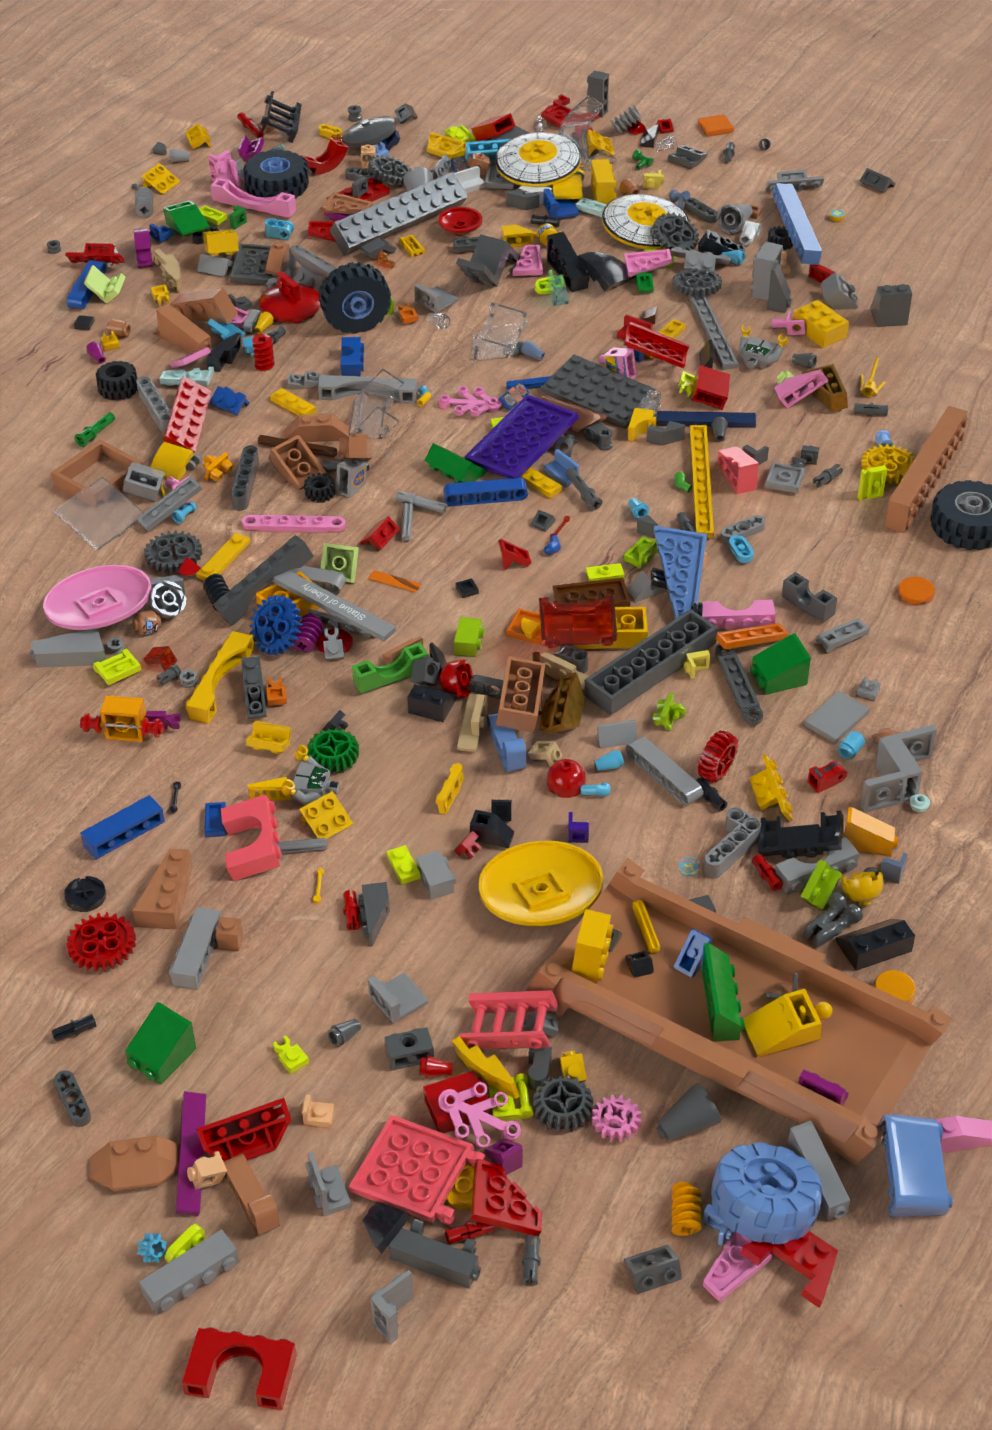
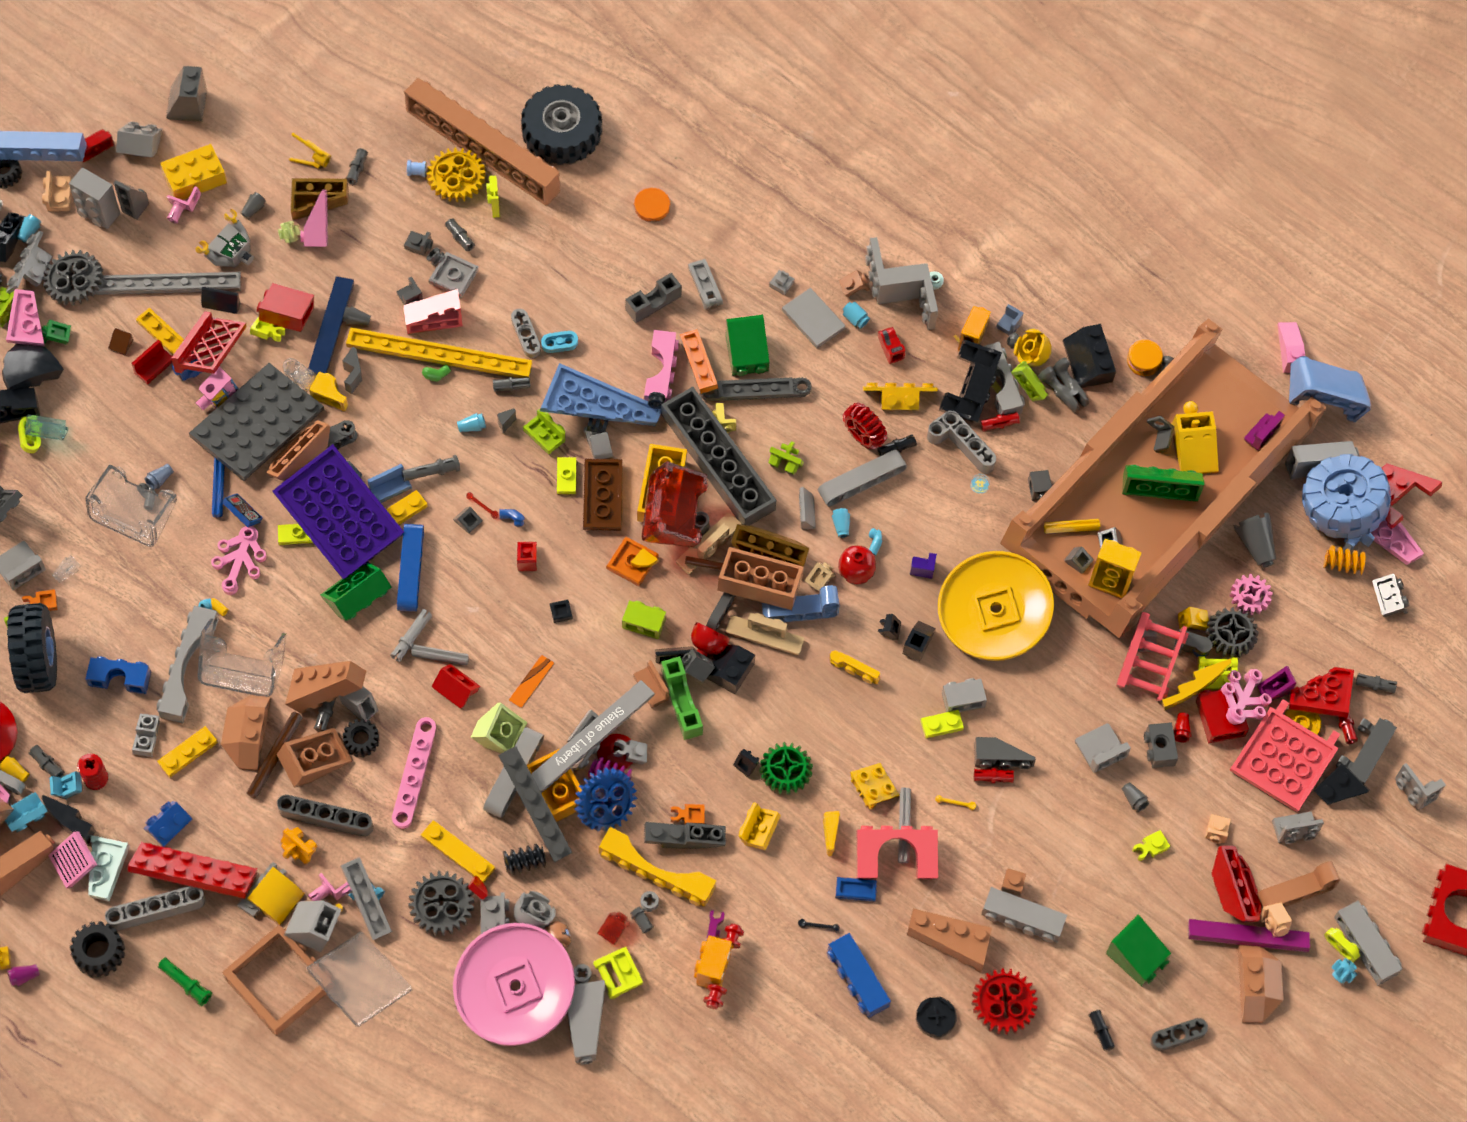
camera: 85 degrees left, 20 degrees up
torso [282,745,340,805] -> none
red tile [453,831,481,859] -> none
slope [673,929,713,978] -> none

